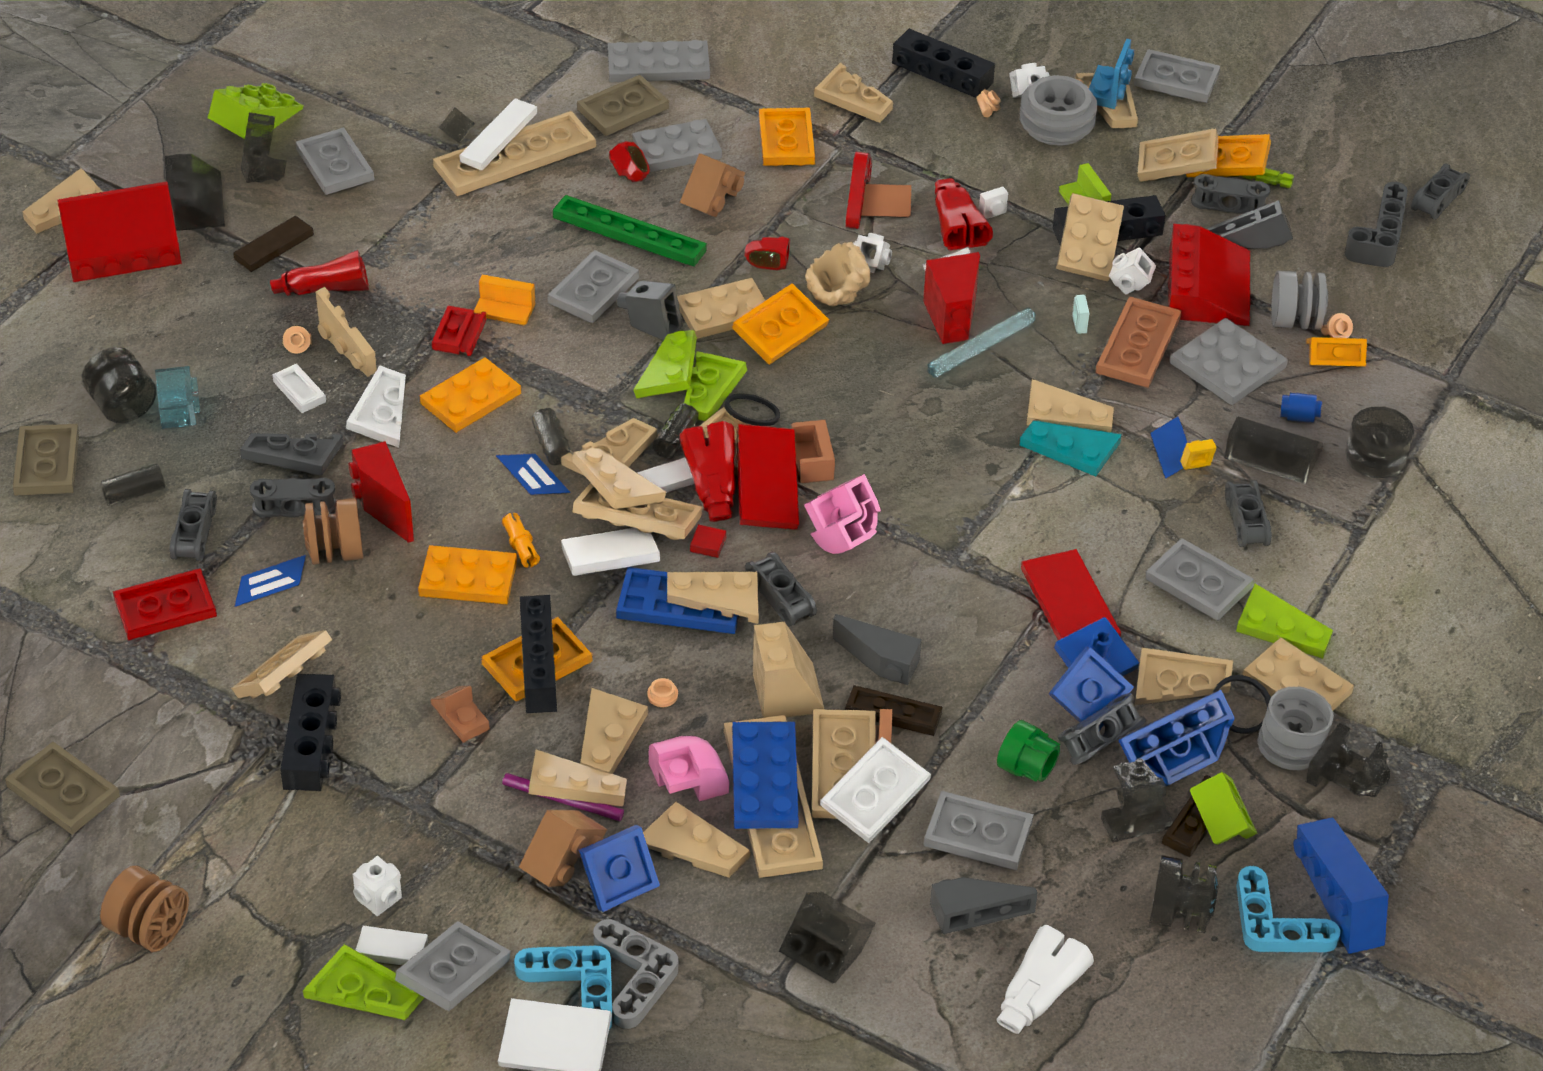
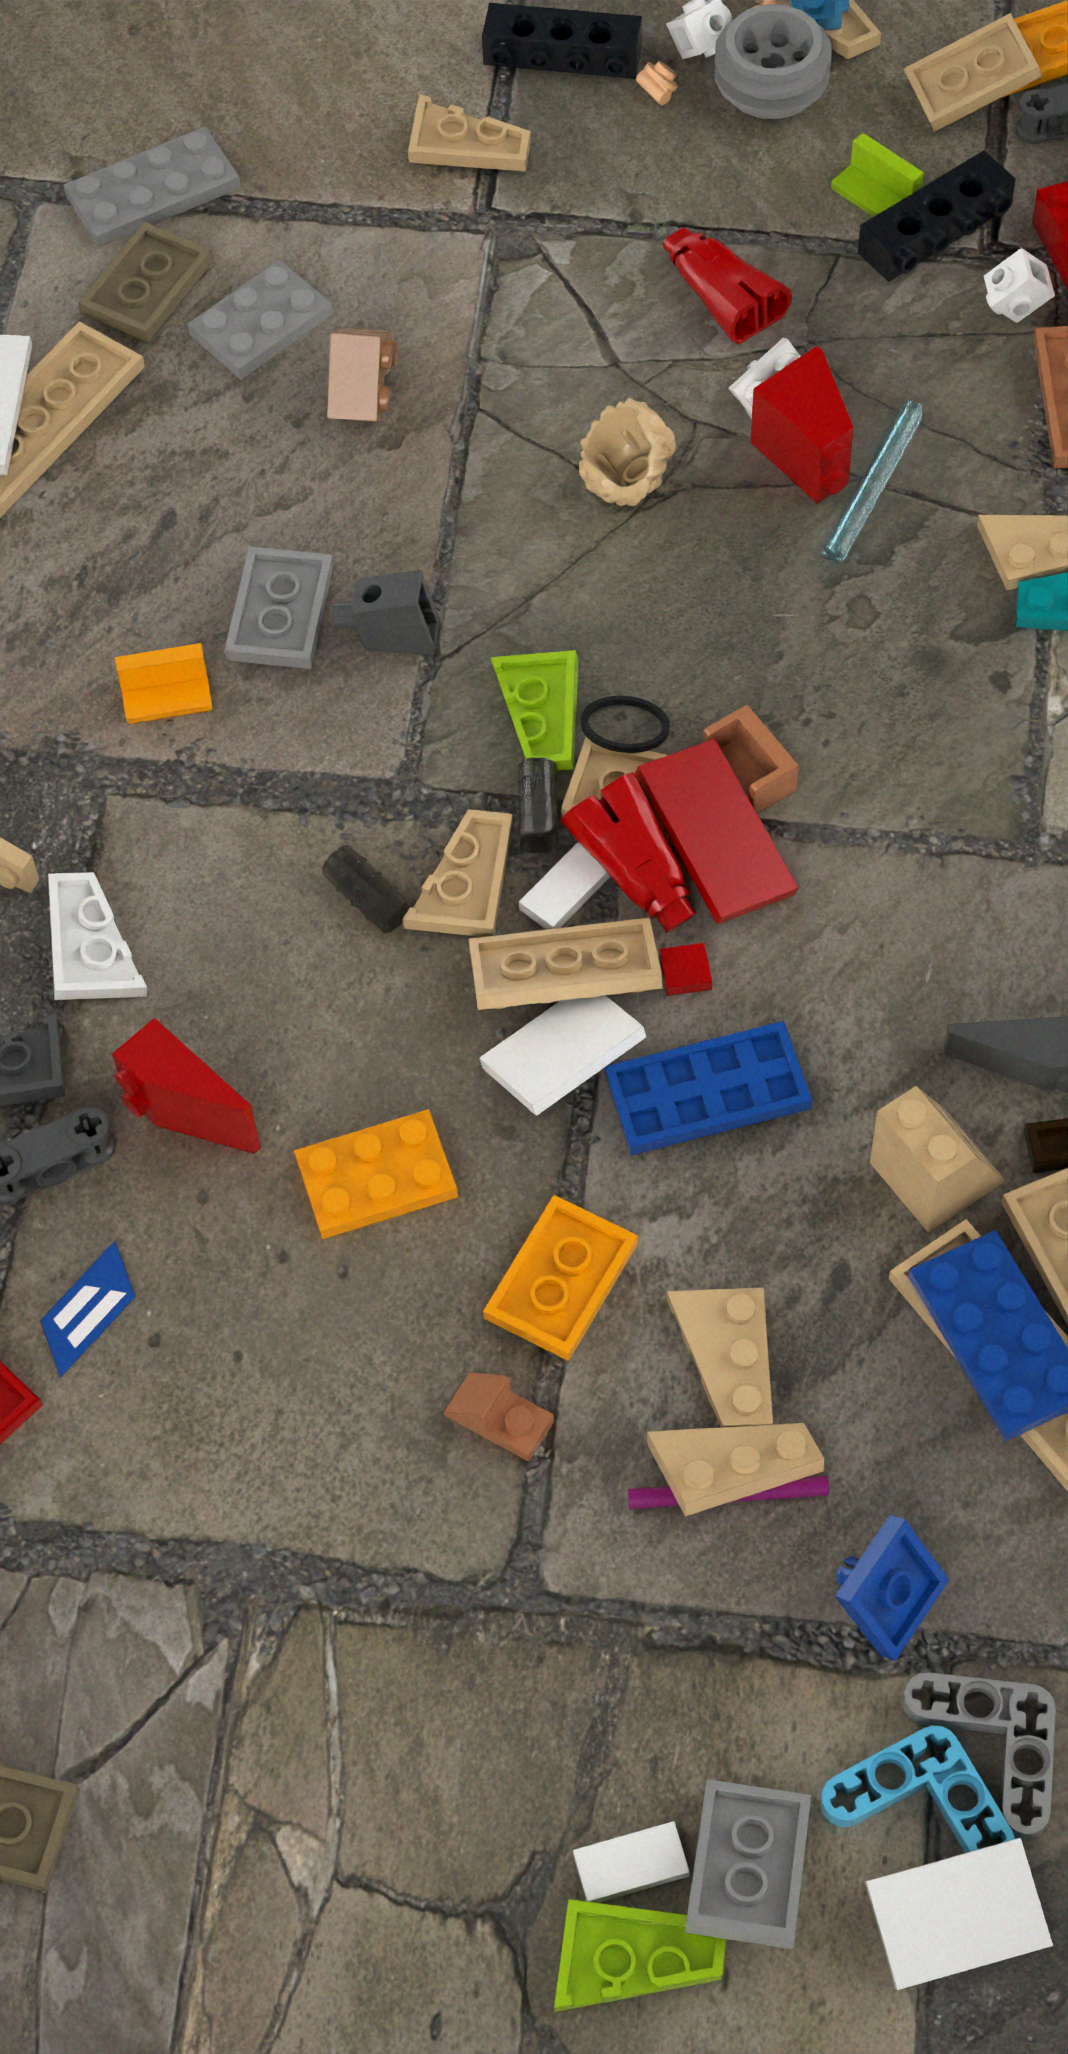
camera: 20 degrees left, 15 degrees up
medium nougat wheel [100,865,189,952] -> none
tan plate [231,630,332,699] -> none
black brick [280,674,341,791] -> none
medium nougat wheel [303,497,363,565] -> none
white brick [353,856,402,916] -> none
light orange plate [420,357,521,433] -> none
red plate [432,306,486,356] -> none
blue sticker [496,454,571,495] -> none
light orange pin [502,513,540,568] -> none
medium nougat brick [519,810,607,887] -> none
black brick [520,595,557,714] -> none
green plate [553,195,707,267] -> none
tan wing [572,448,666,509] -> none
red rock [609,141,650,182] -> none
lime wing [633,330,697,399] -> none
tan wing [643,802,750,877] -> none
light nougat plate [647,678,678,707] -> none
bright pink brick [648,736,729,802] -> none
tan wing [667,572,759,624] -> none
tan plate [677,278,766,339] -> none
light orange plate [732,283,829,365] -> none
red rock [745,236,790,270] -> none
dark grey piece [745,551,817,627] -> none
light orange plate [759,108,815,166] -> none
bright pink brick [804,474,881,554] -> none
red beam [846,151,872,229] -> none
white brick [853,233,892,273] -> none
nougat panel [862,184,911,217] -> none
white plate [979,187,1008,219] -> none
tan plate [1056,193,1124,281] -> none
light aqua tile [1072,295,1089,334] -> none

